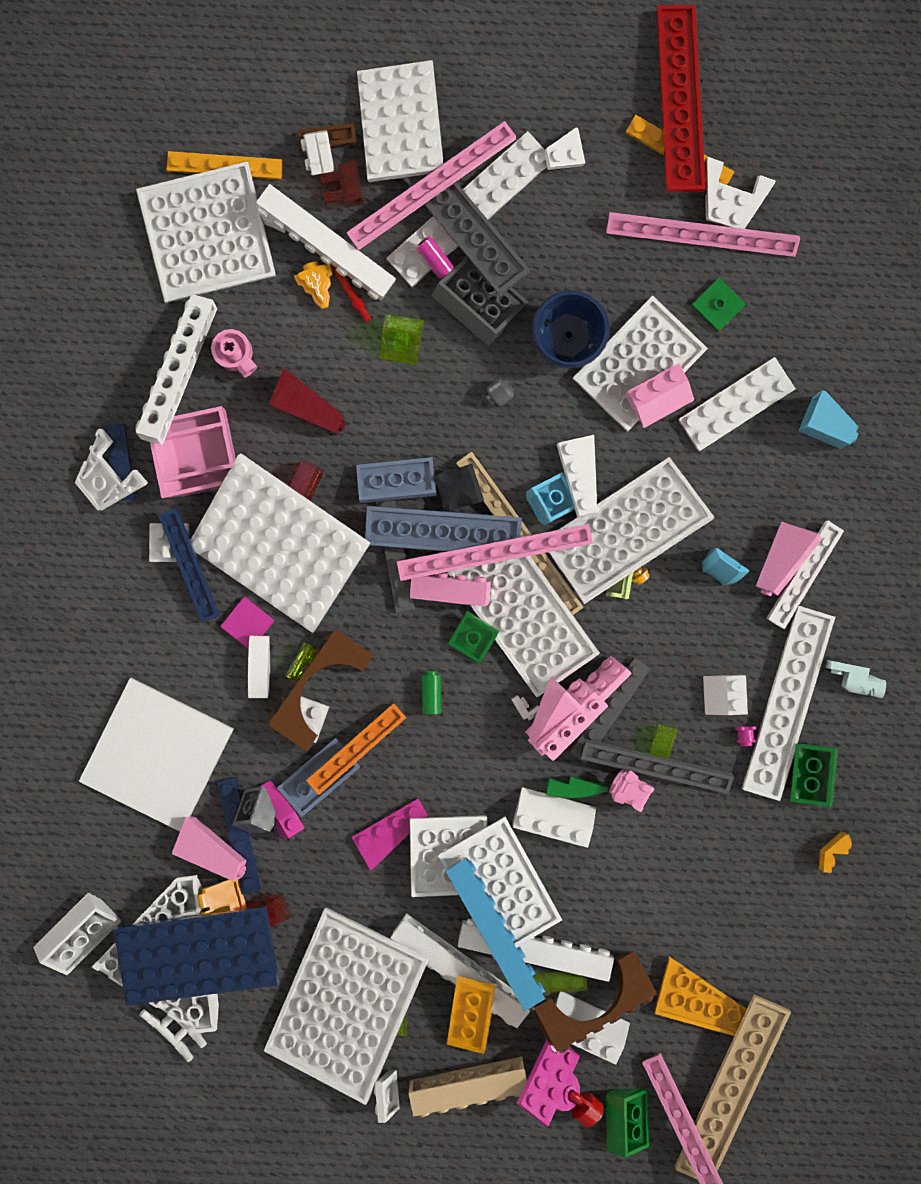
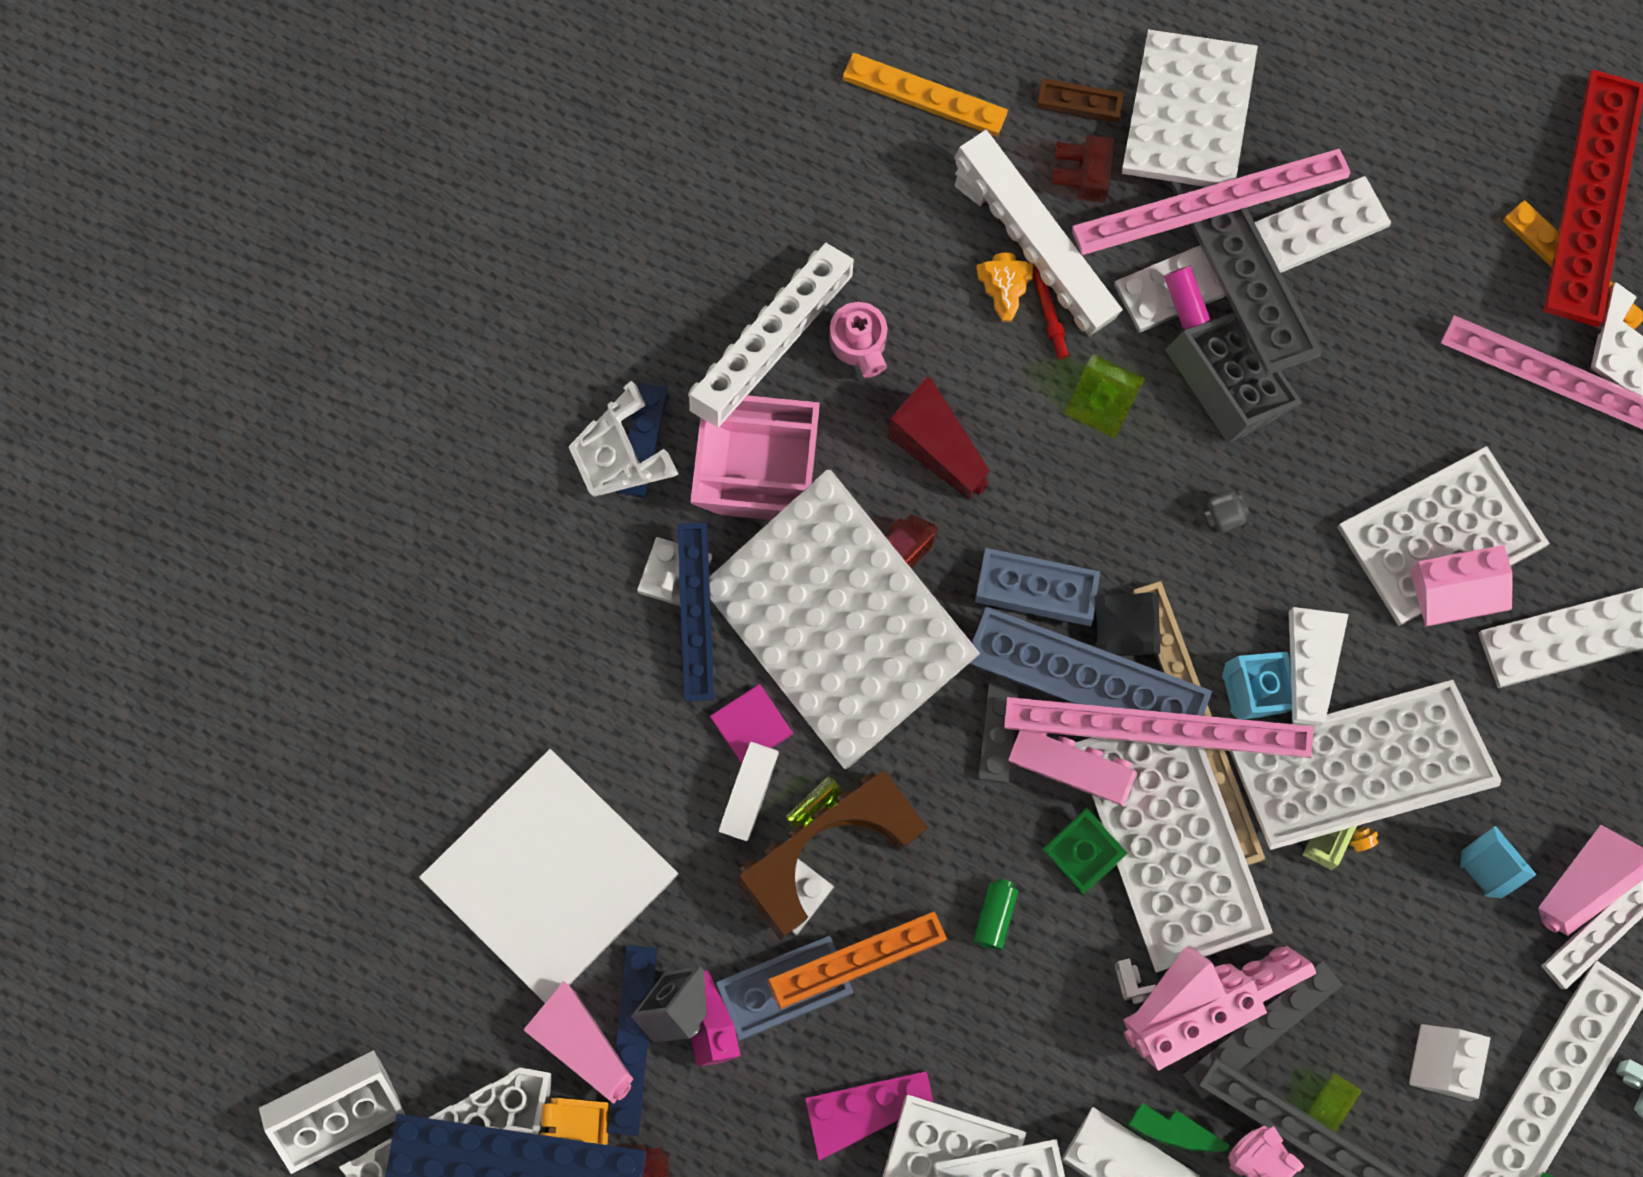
camera: 15 degrees right, 15 degrees down
white tile [136,162,276,303] -> none
white brick [301,130,334,175] -> none
dark blue piece [532,290,610,369] -> none
white wing [544,128,585,170] -> none
green plate [691,278,746,332] -> none
dark pink brick [735,726,756,746] -> none

